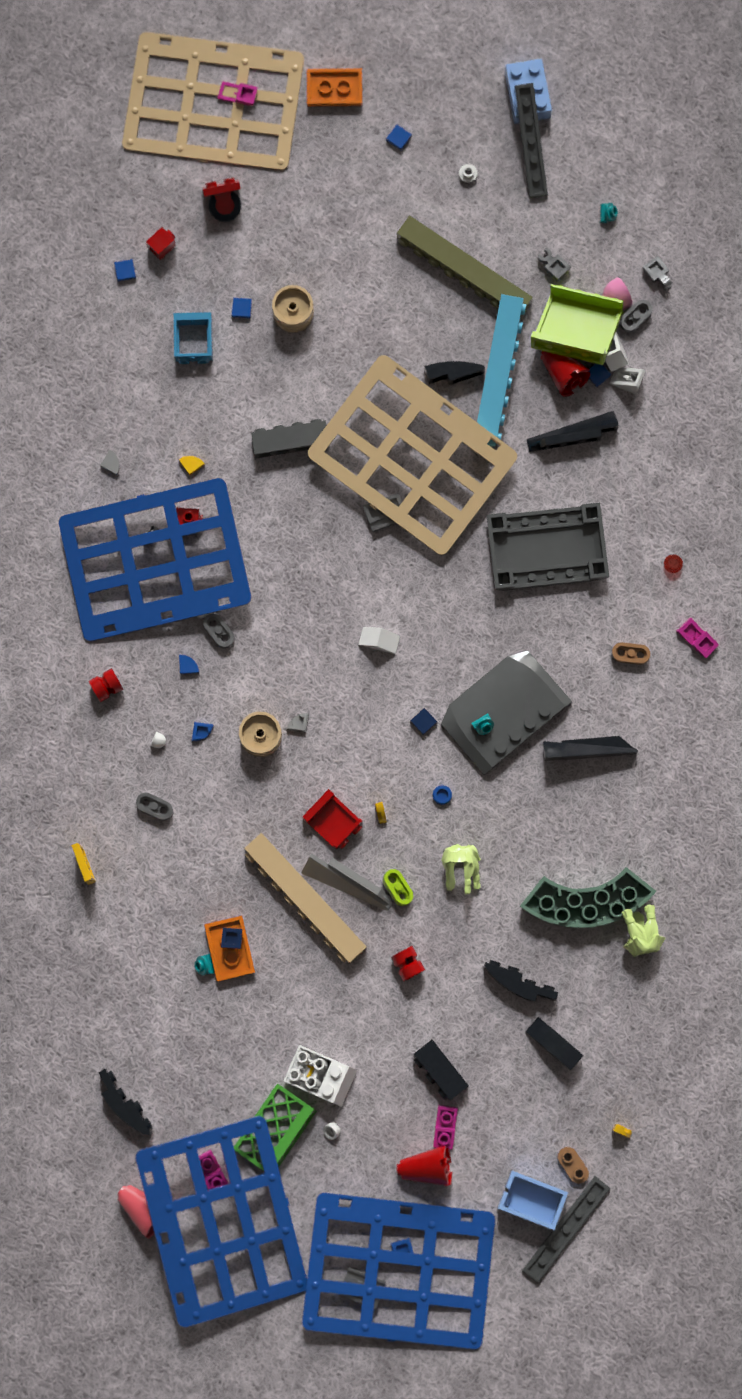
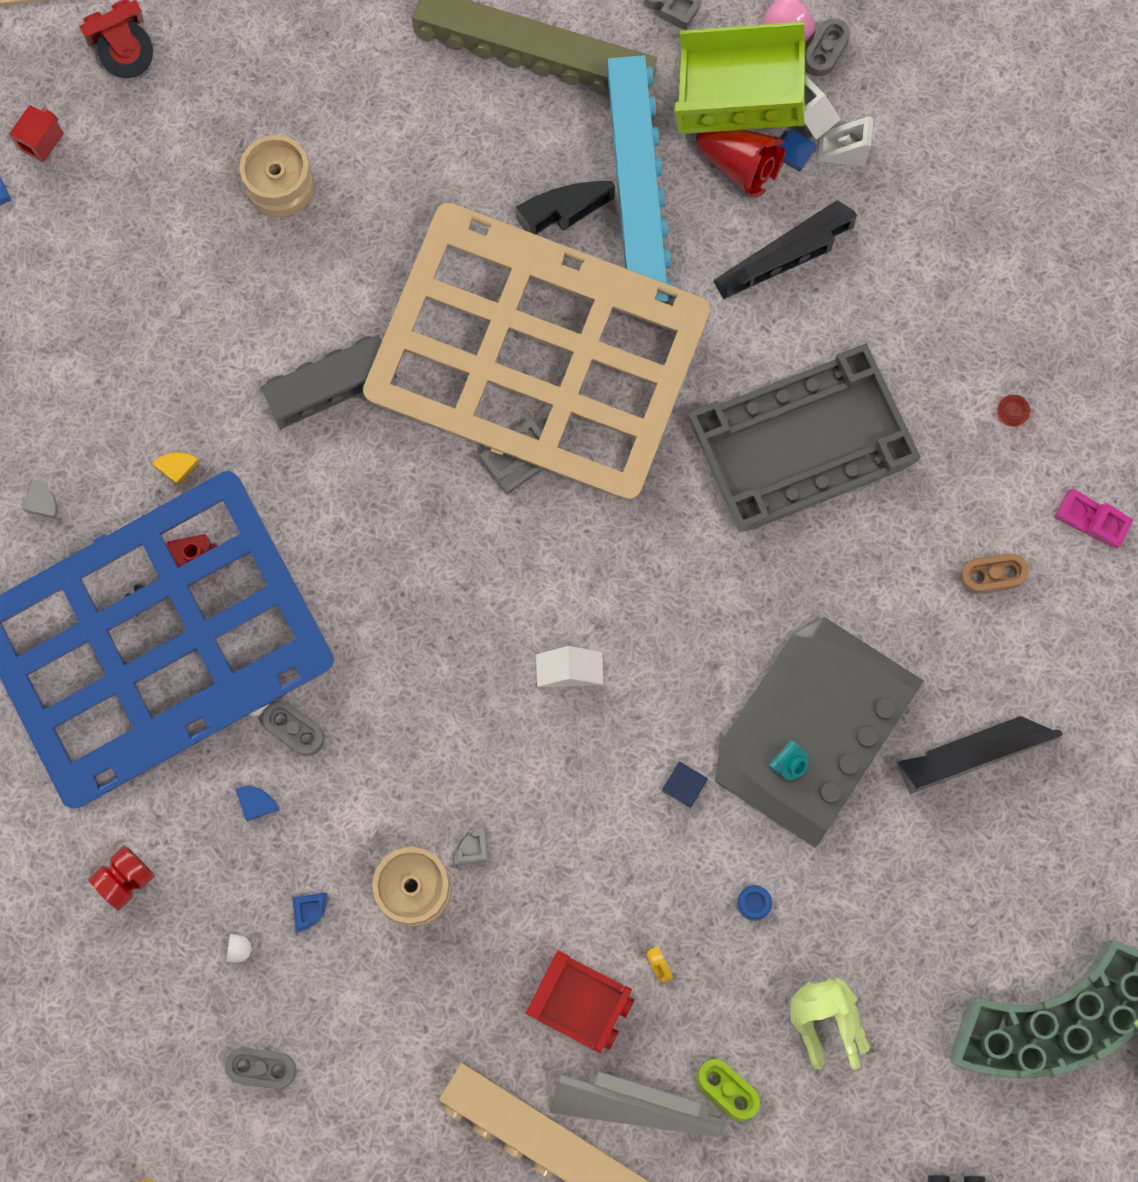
camera: 15 degrees left, 5 degrees down
dark azure window [174,312,213,364] -> none
blue tile [232,298,252,318] -> none

